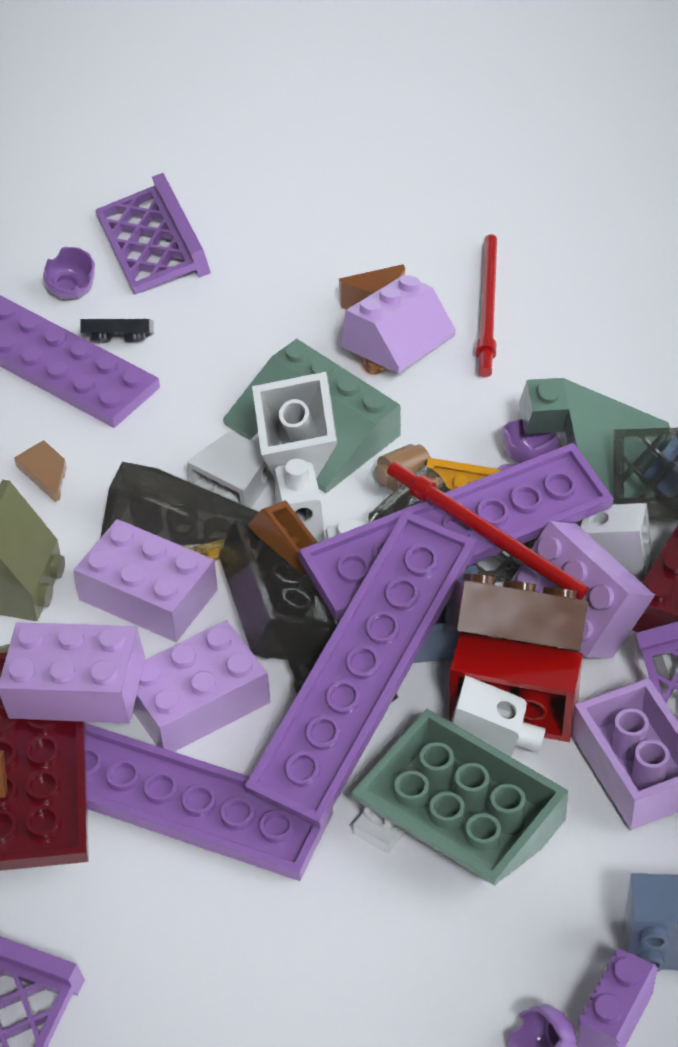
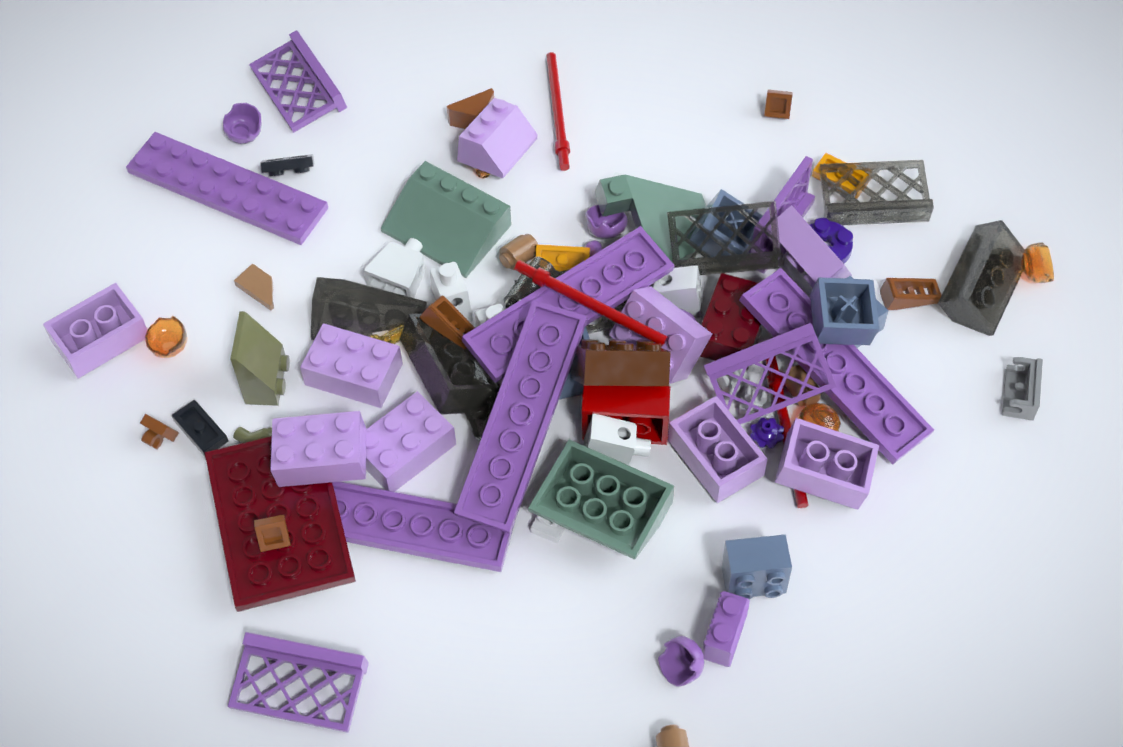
camera: 10 degrees left, 10 degrees up
white slope [252,372,337,479] -> none

